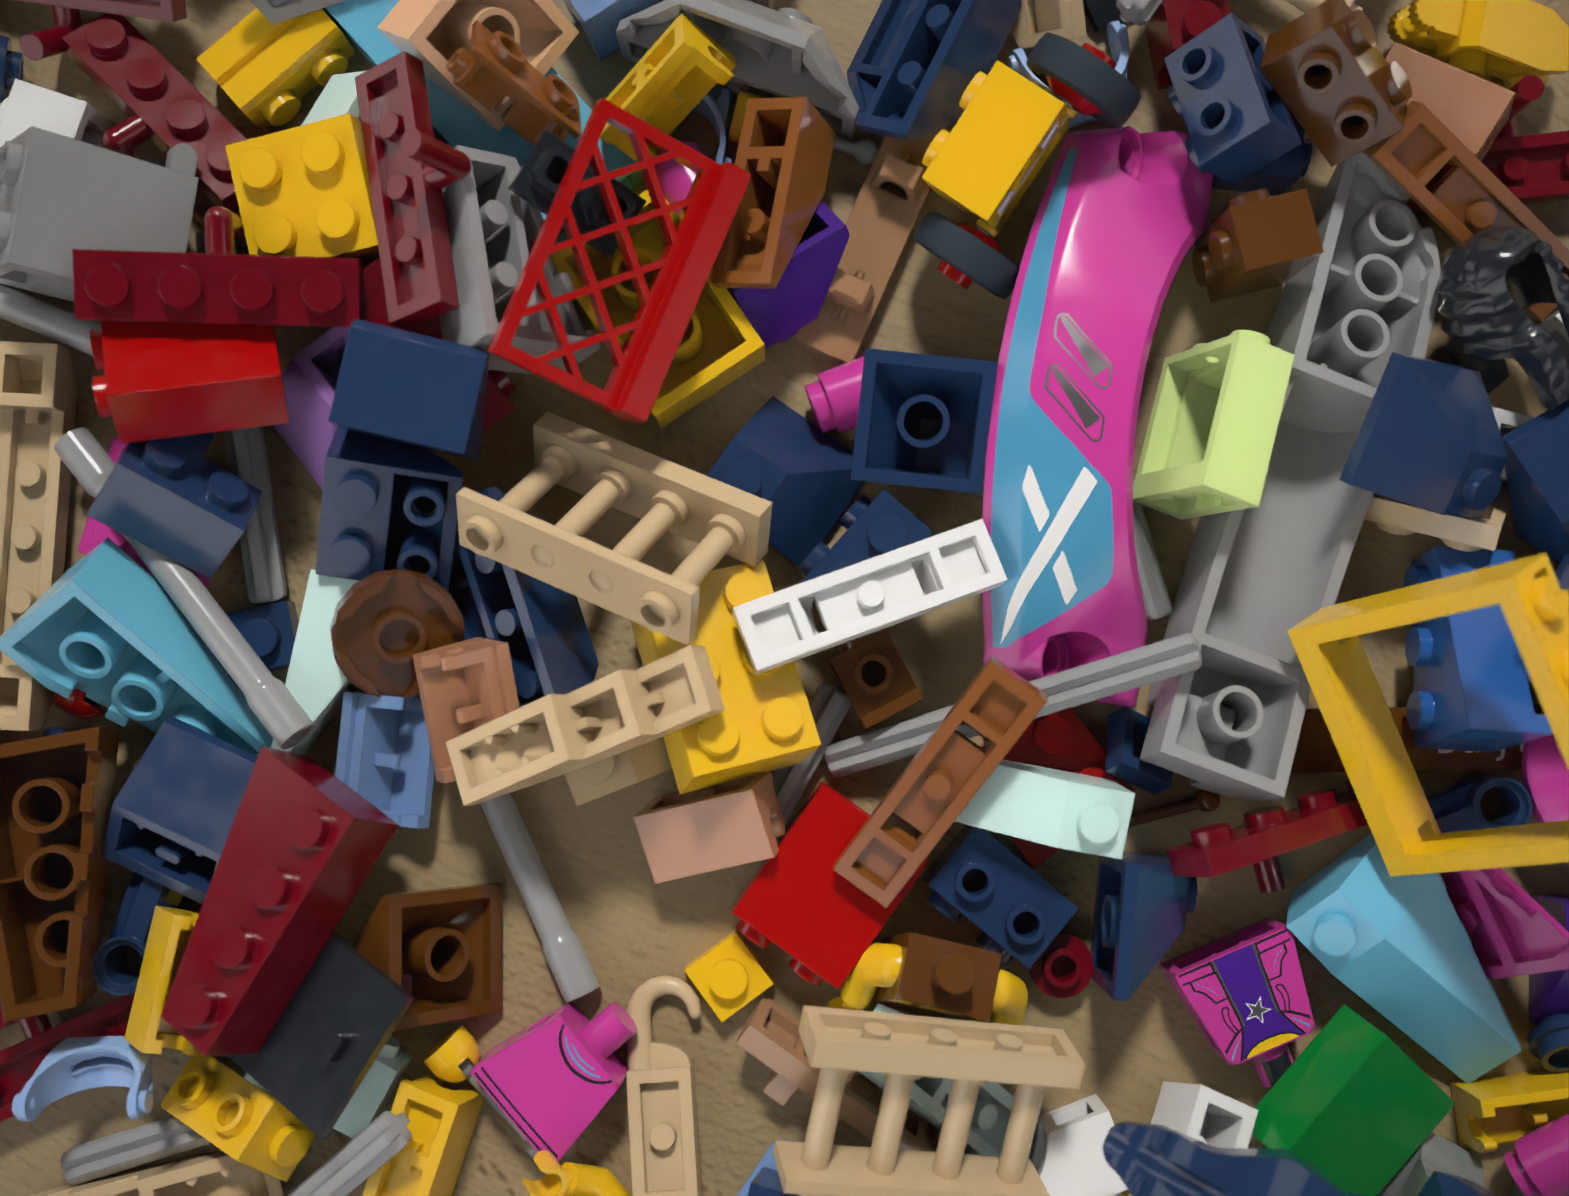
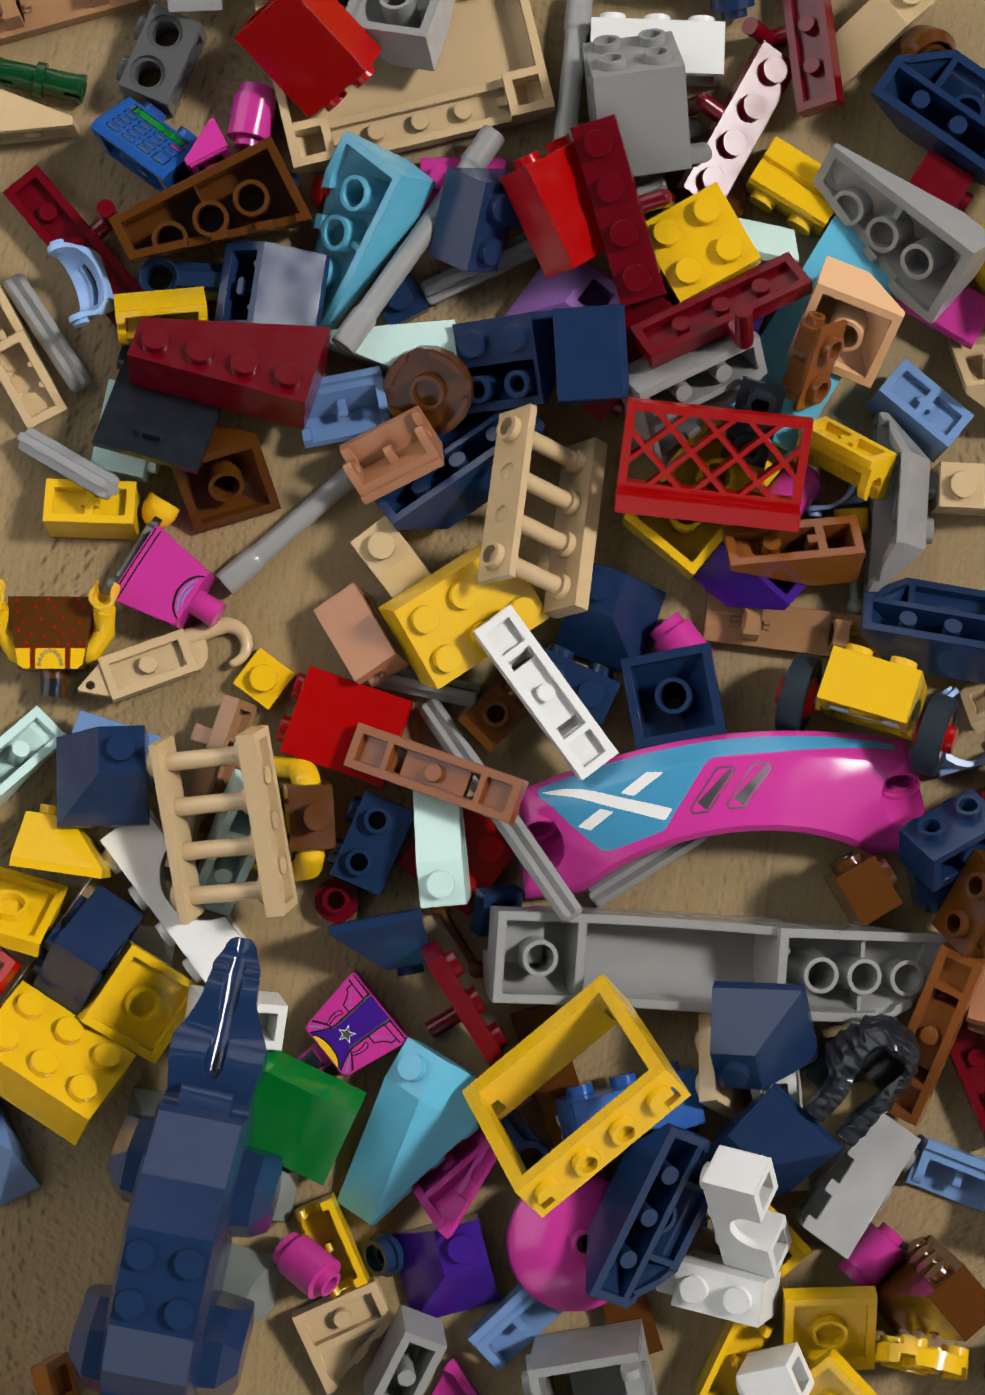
camera: 75 degrees right, 0 degrees up
yellow bracket [161,1050,316,1182] -> none
tan slope [446,645,725,806] -> none
yellowish green window [1133,330,1295,520] -> none

